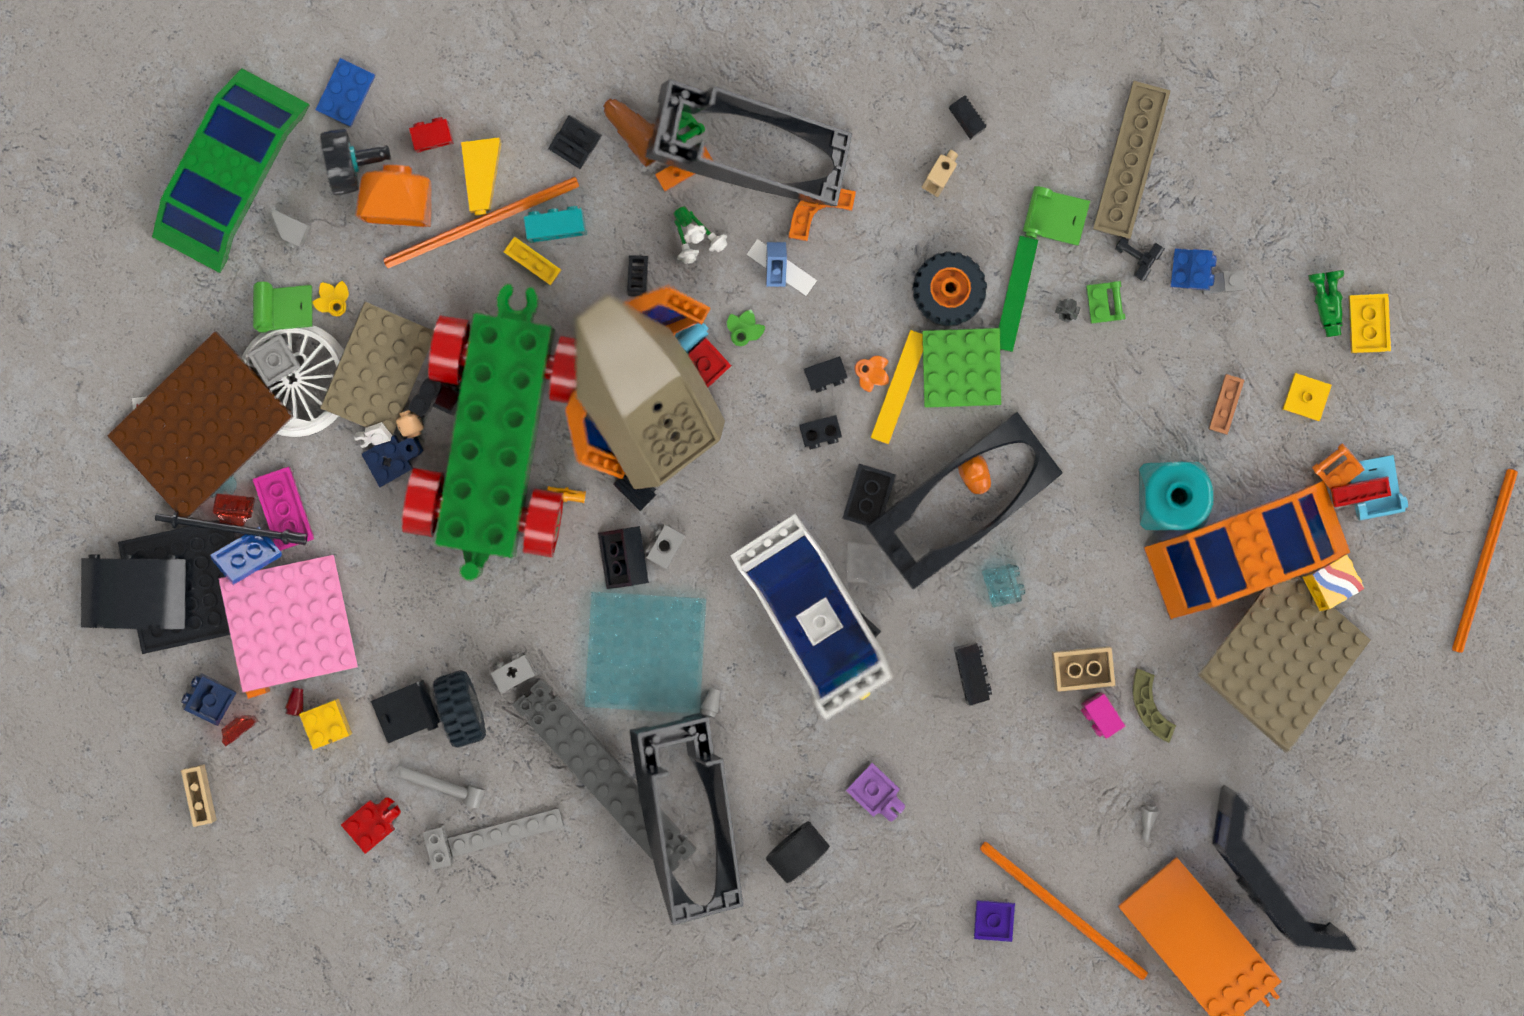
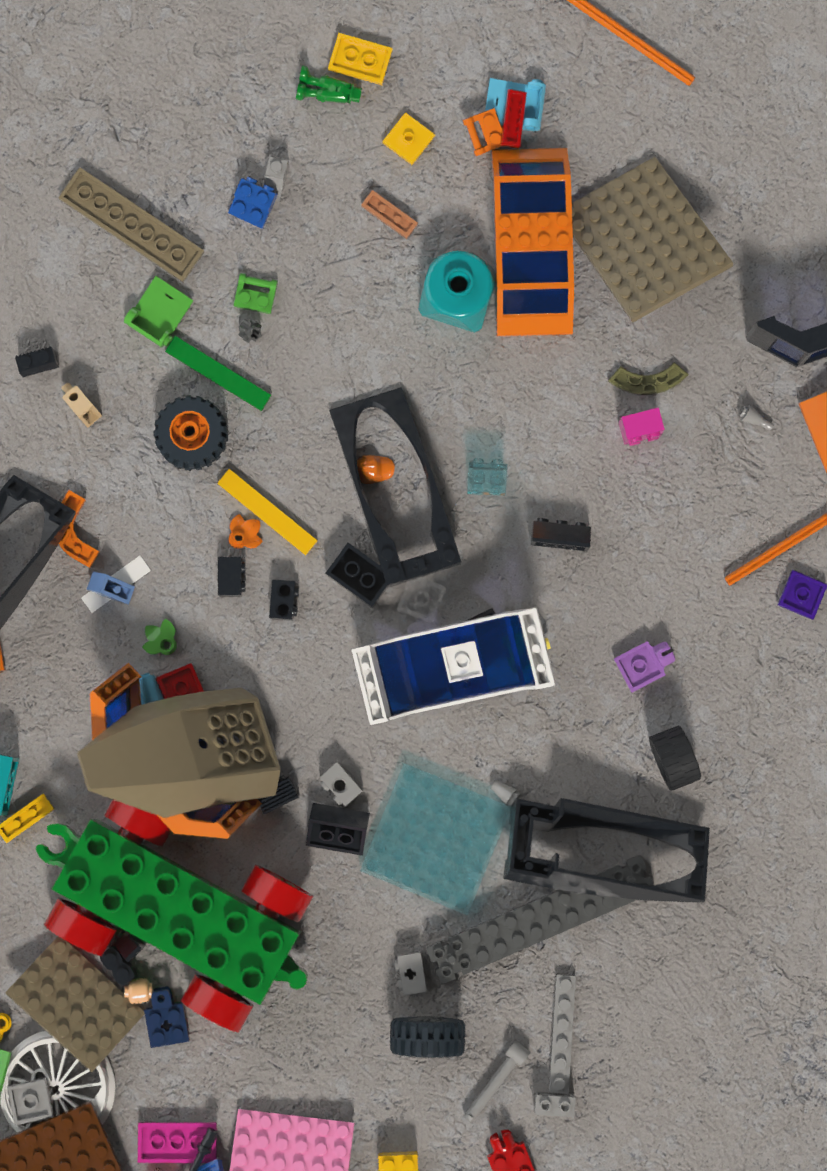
camera: 70 degrees left, 5 degrees down
white plate [354,422,392,448] -> none
black door [371,680,441,743] -> none
light orange pin [547,486,586,503] -> none
black slope [627,255,648,297] -> none
white plant [673,206,727,264] -> none
bright green plate [922,328,1001,407] -> none
tan brick [1052,646,1115,692] -> none
black bar [1115,237,1165,282] -> none
panel [1303,555,1364,611] -> none

